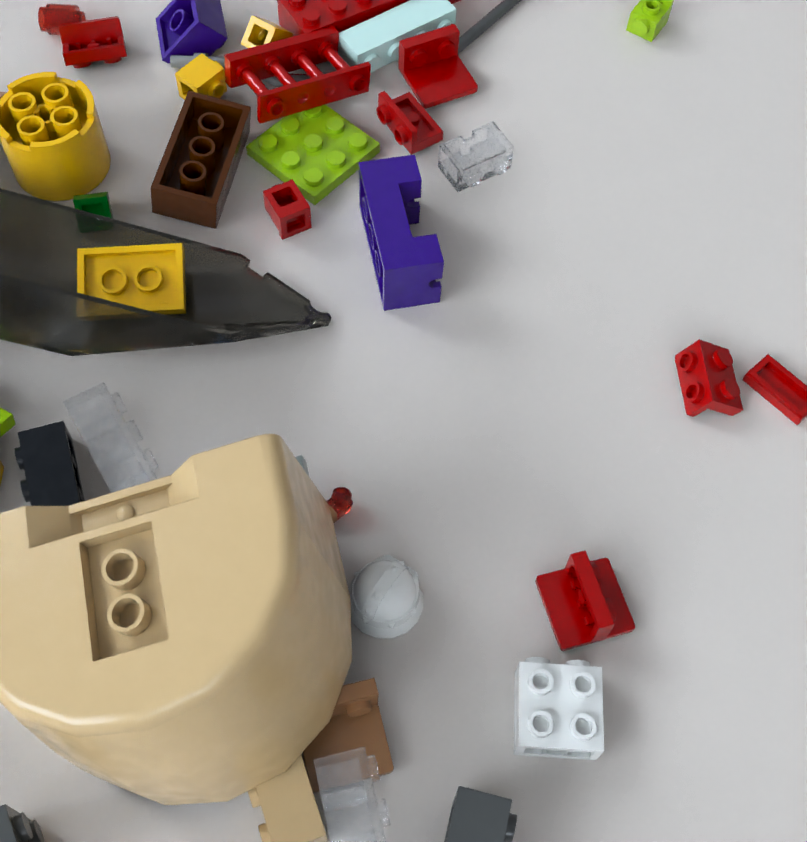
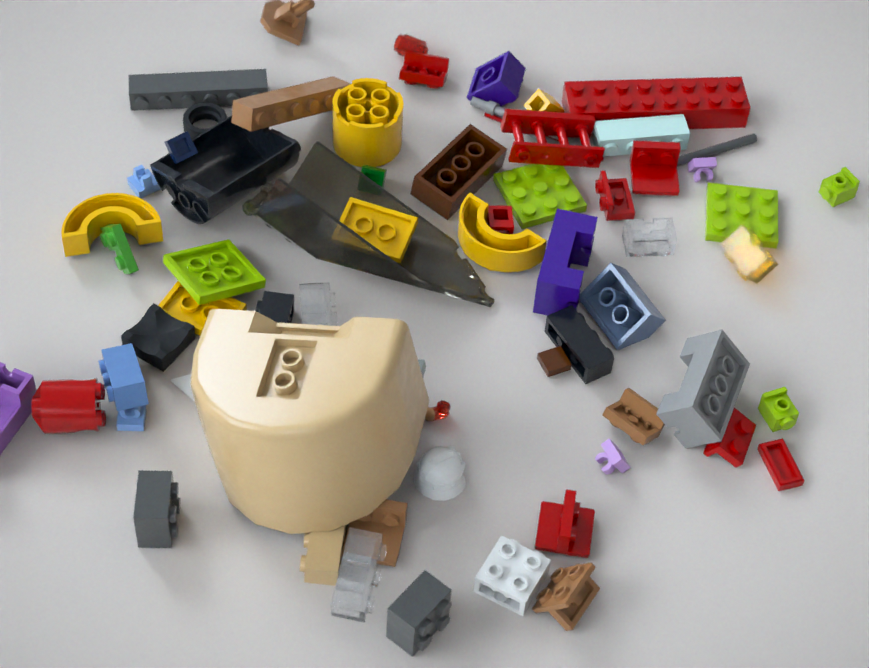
camera: 25 degrees right, 10 degrees down
yellow brick [175,53,227,100] -> none
none -> yellow brick [458,193,547,272]
none -> medium nougat bracket [532,562,600,631]
none -> reddish brown tile [537,346,572,377]
none -> black brick [544,305,614,384]
none -> sand blue slope [579,263,666,350]
none -> lavender tile [595,439,631,475]
none -> medium nougat bracket [602,388,665,445]
none -> light grey piece [656,330,750,448]
none -> lavender tile [688,157,717,182]
none -> lime plate [705,182,778,249]
none -> clear yellow brick [721,224,779,284]
none -> lime brick [758,387,799,432]

